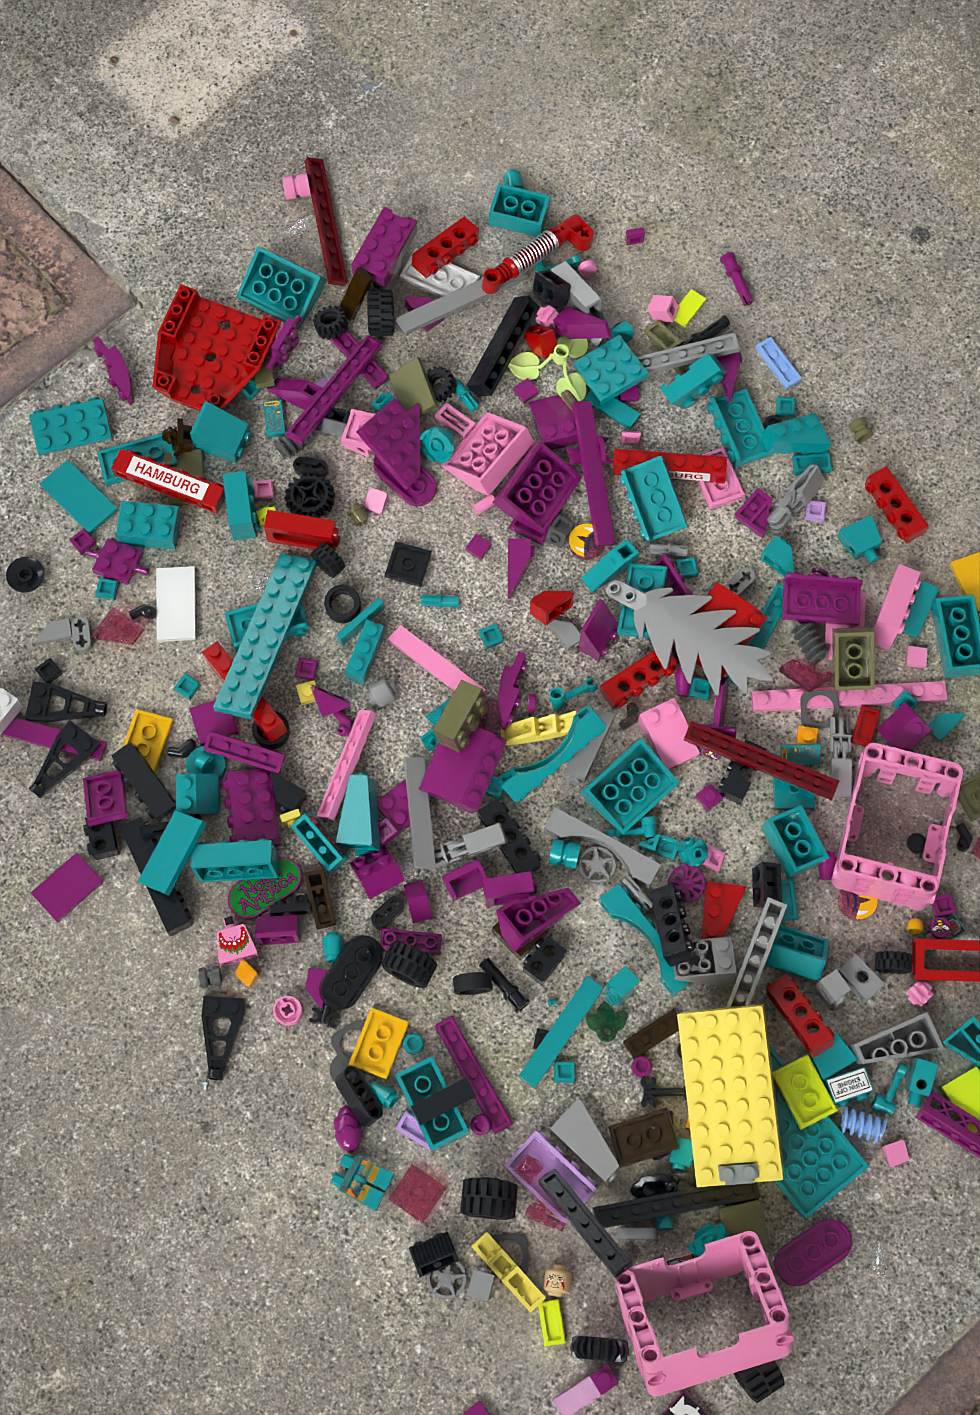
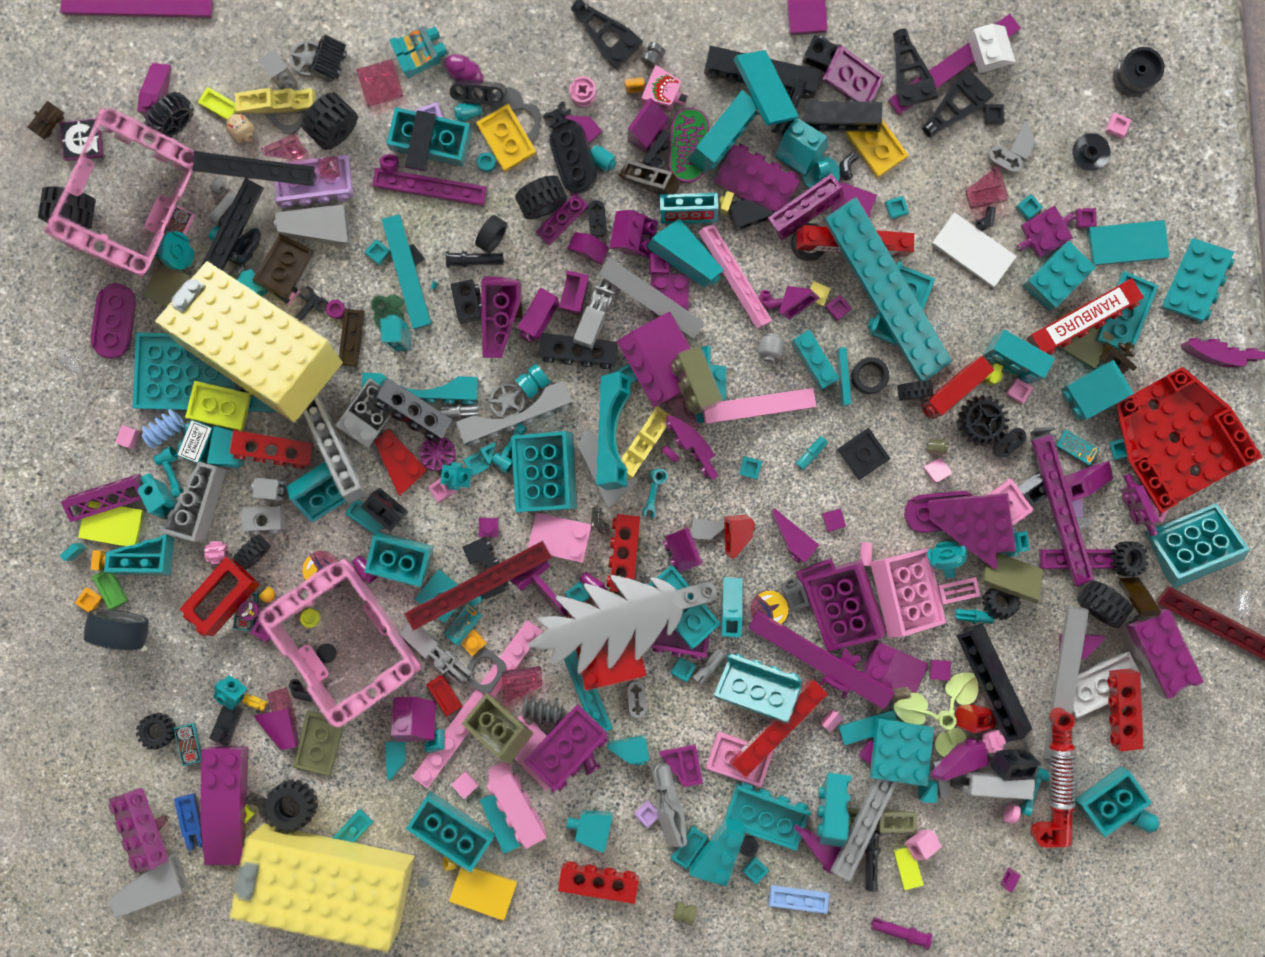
camera: 130 degrees right, 15 degrees up
olive tile [254,356,275,389] -> none

